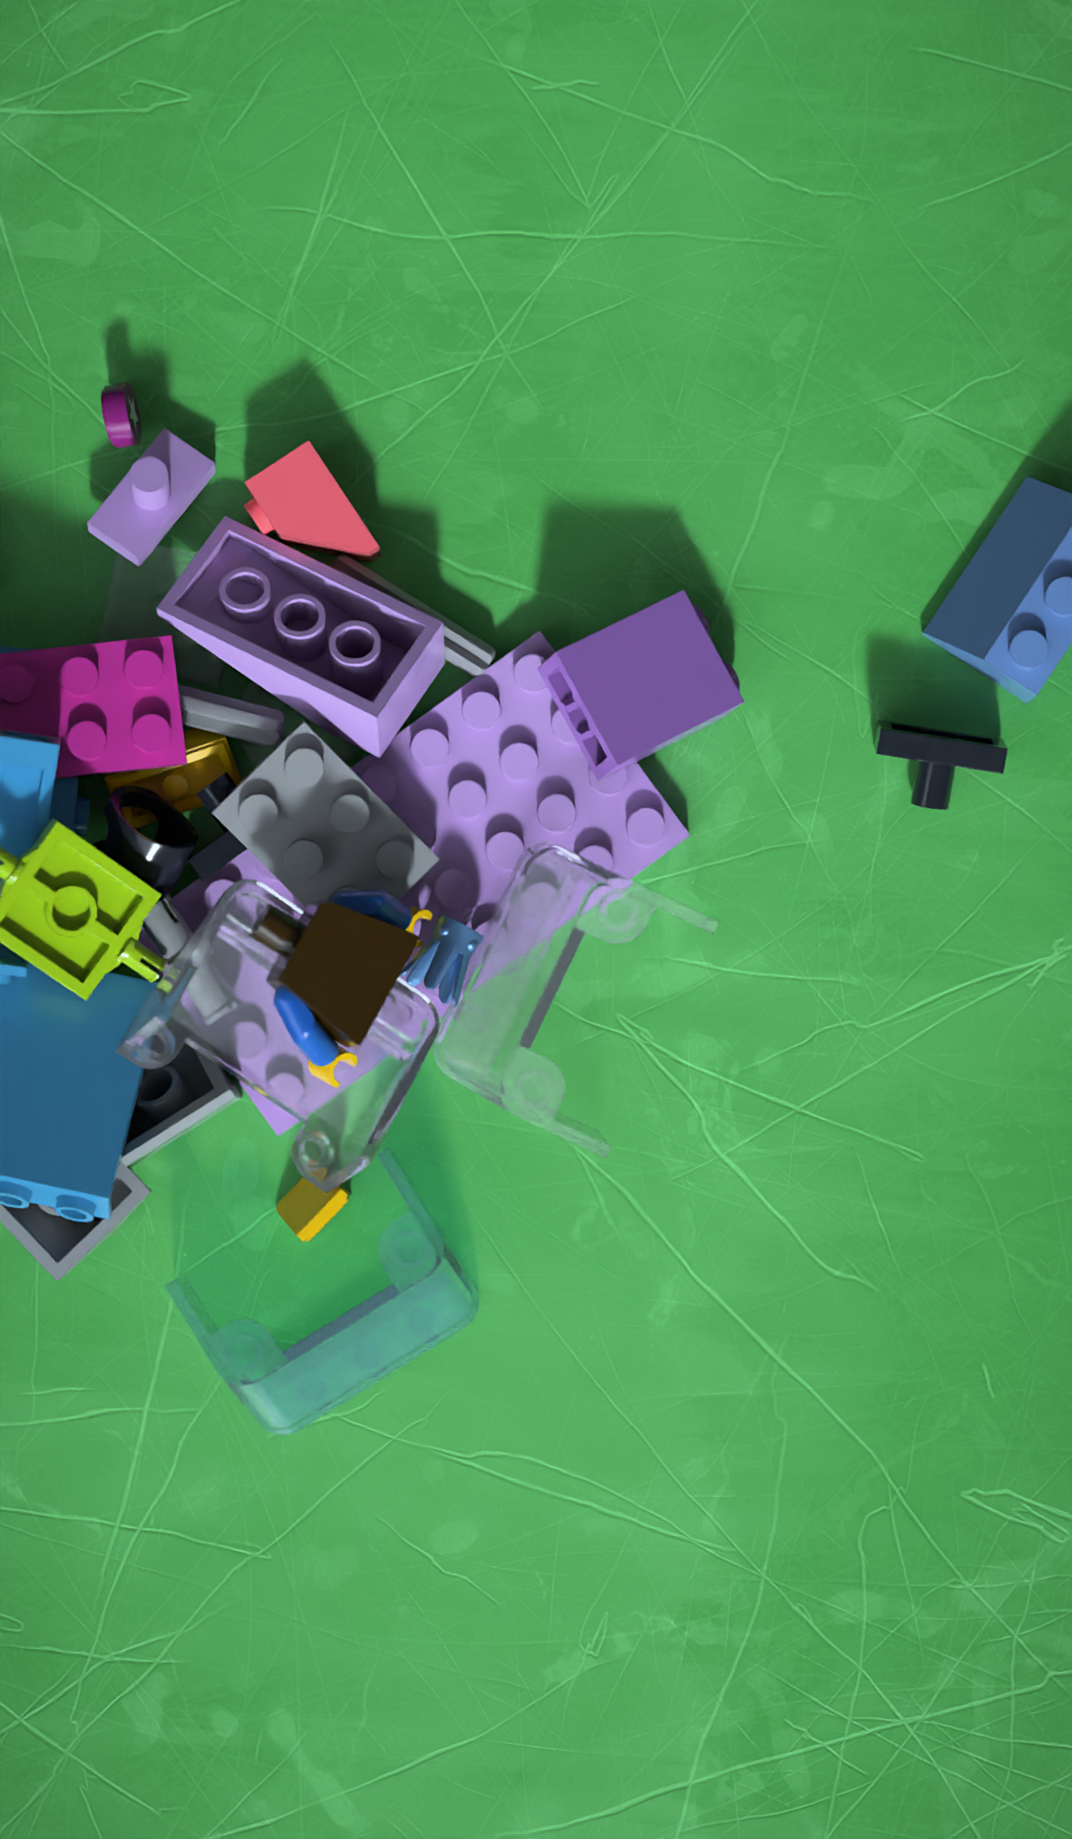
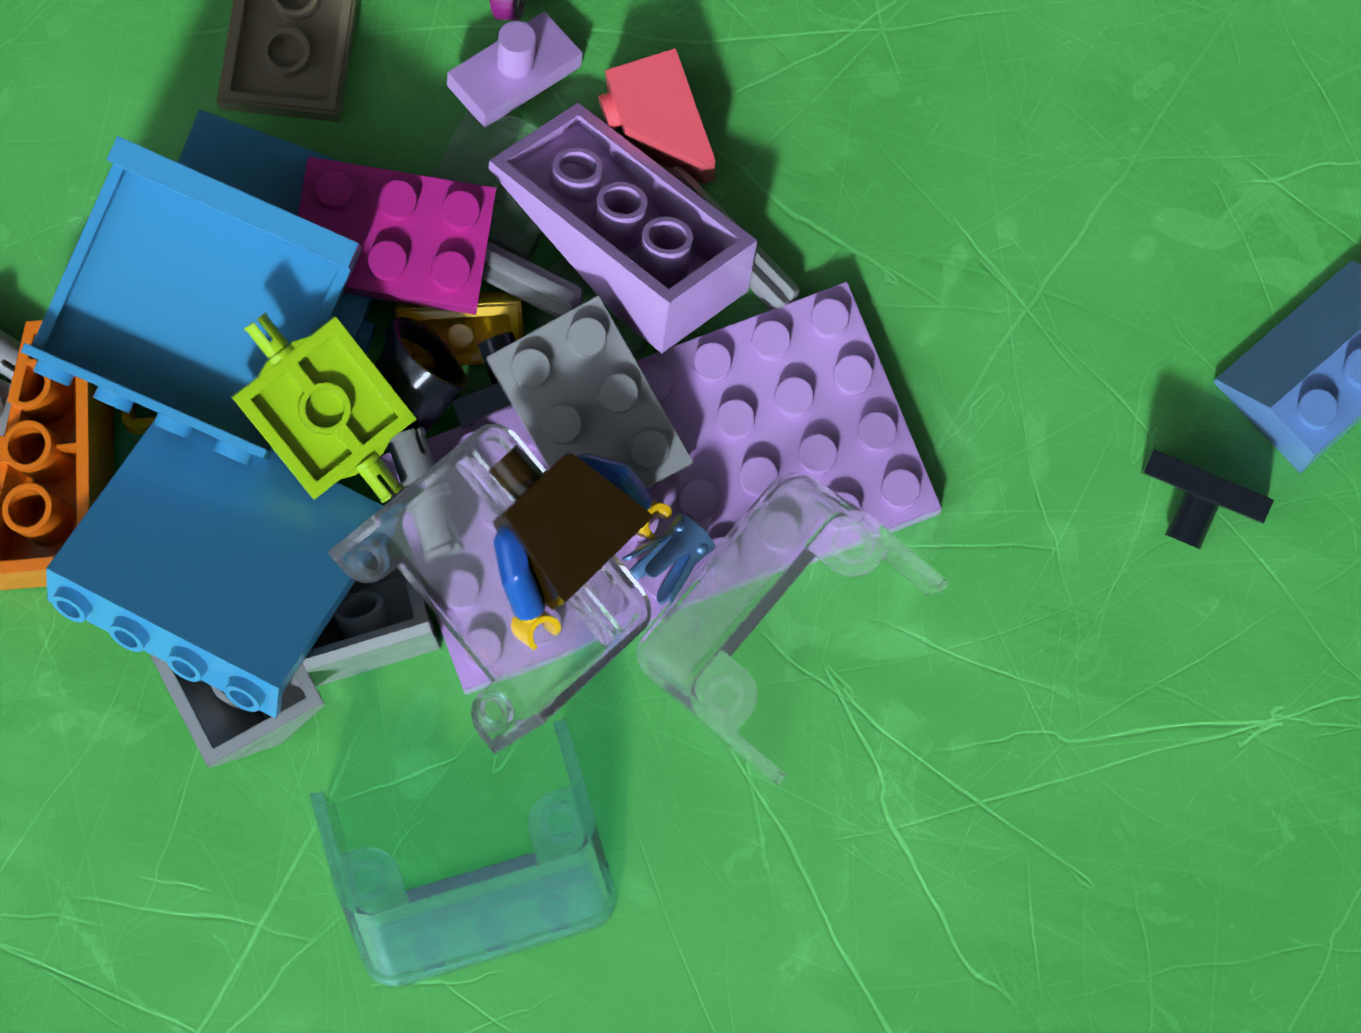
camera: 20 degrees right, 10 degrees down
yellow slope [276,1165,351,1242] -> none
medium lavender brick [538,590,745,781] -> none

